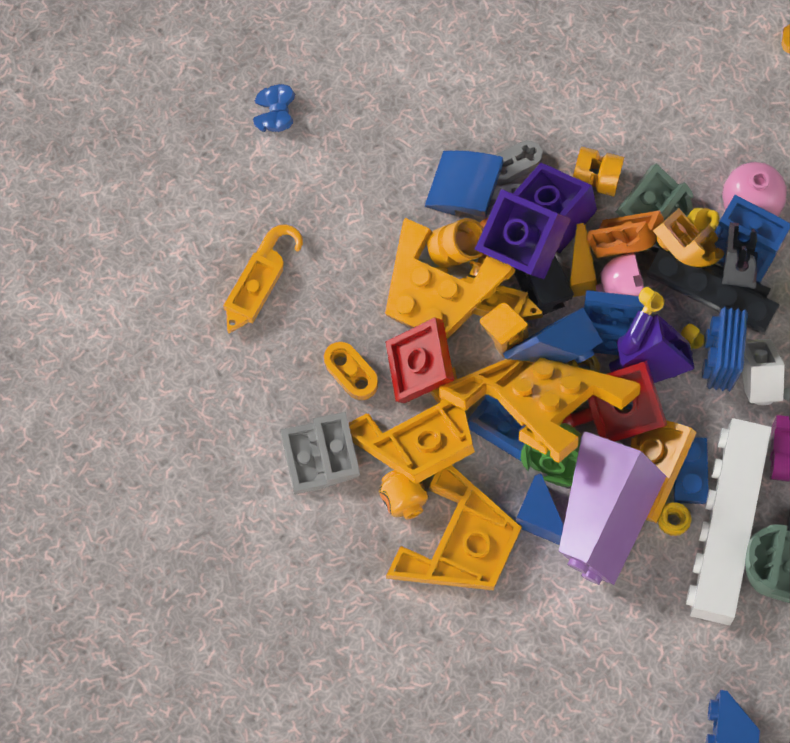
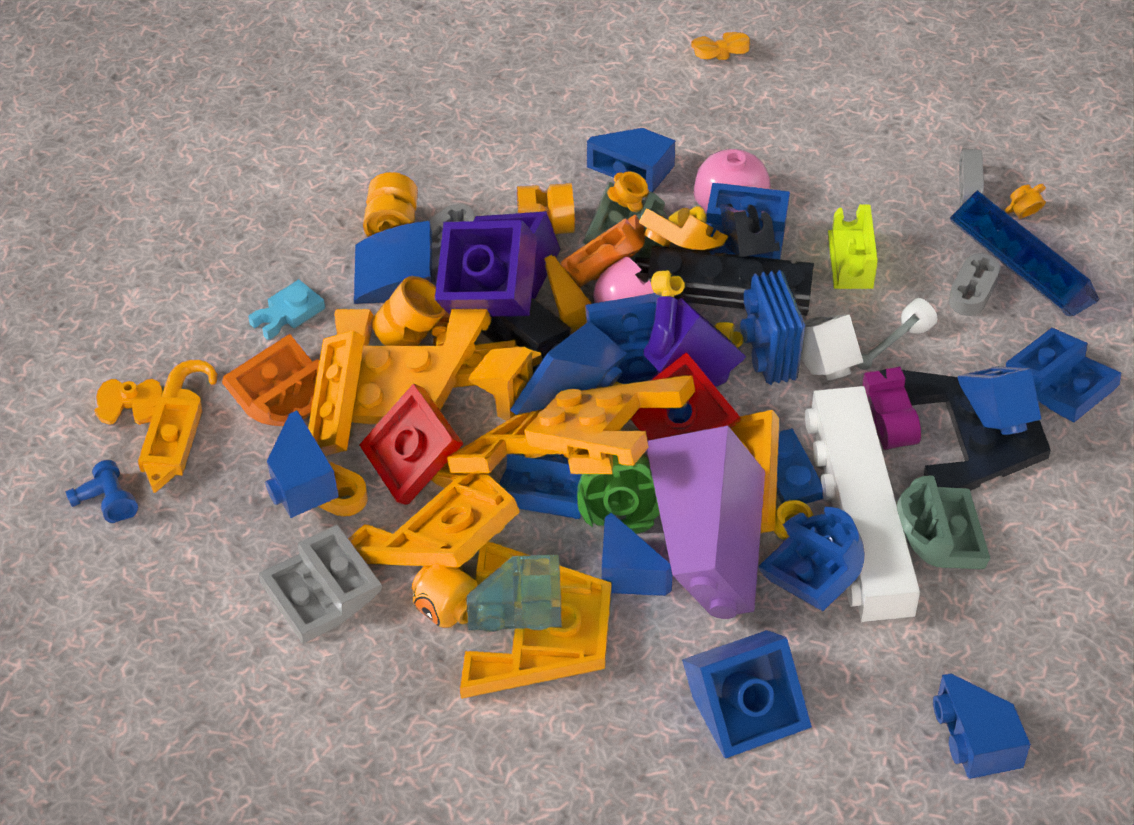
camera: 20 degrees left, 20 degrees down
blue piece [253,84,296,132] -> none
none -> blue piece [65,460,138,523]
none -> light orange piece [94,379,163,425]
none -> orange slope [222,334,320,426]
none -> medium azure plate [248,279,325,340]
none -> blue slope [265,411,339,518]
none -> light orange plate [308,330,365,456]
none -> light orange wheel [363,172,418,237]
none -> clear light blue slope [467,554,561,632]
none -> blue slope [587,128,676,192]
none -> light orange plate [607,172,649,212]
none -> blue slope [682,630,812,759]
none -> blue slope [758,507,865,611]

